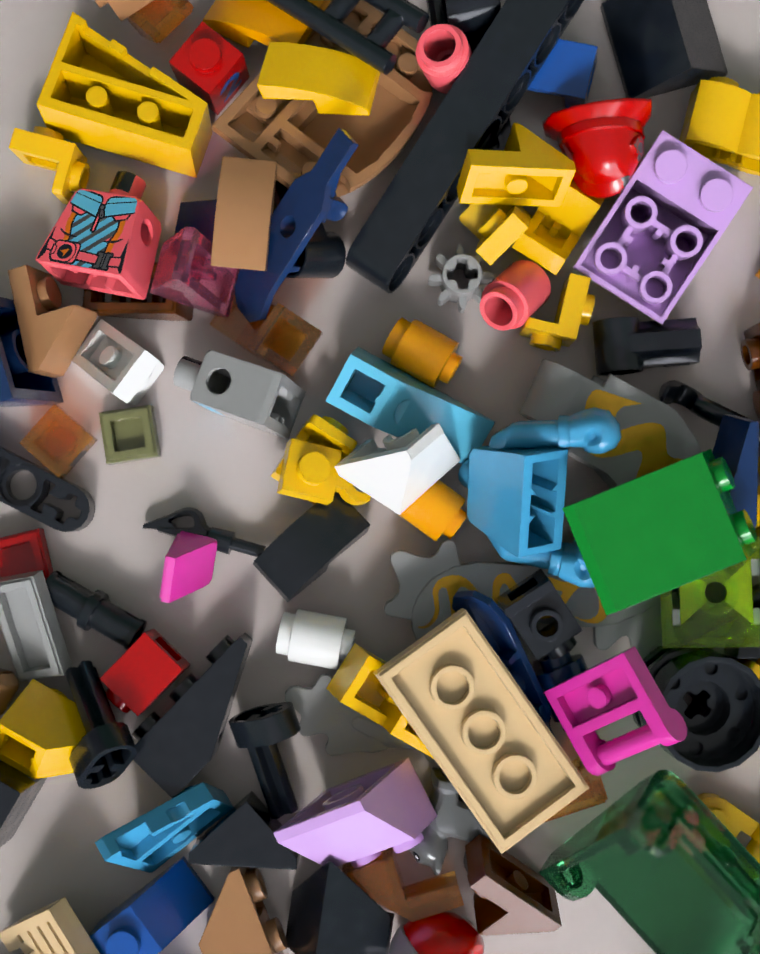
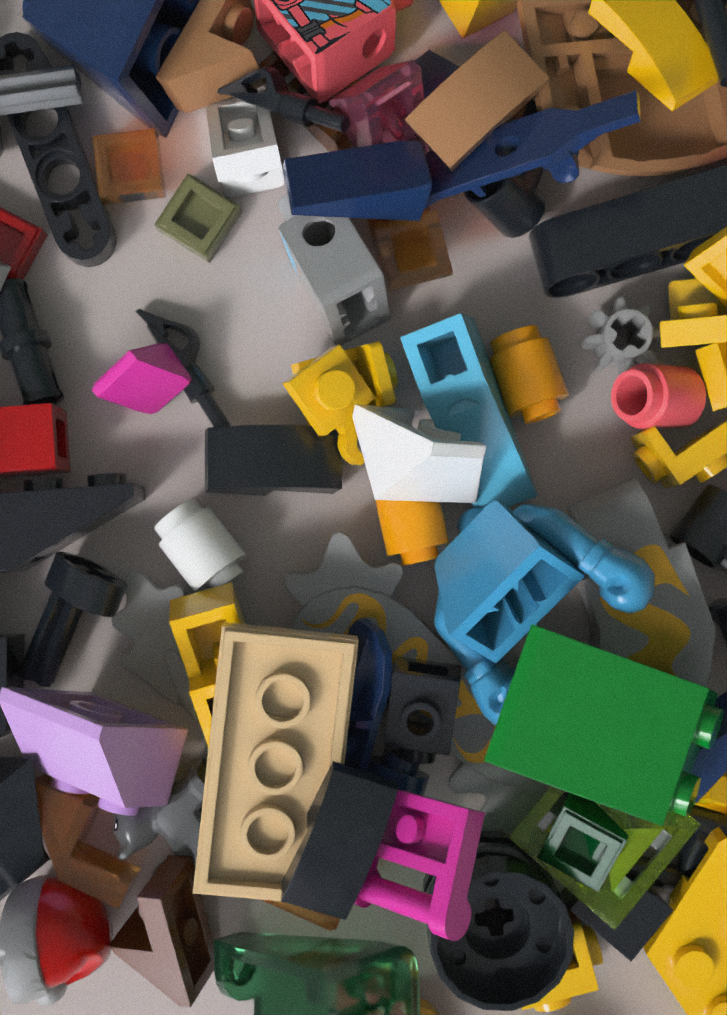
camera: 40 degrees right, 0 degrees up
none -> black hand [217,67,350,133]
none -> black slope [281,761,398,920]
none -> dark blue slope [283,141,432,221]
none -> dark green slope [537,793,629,892]

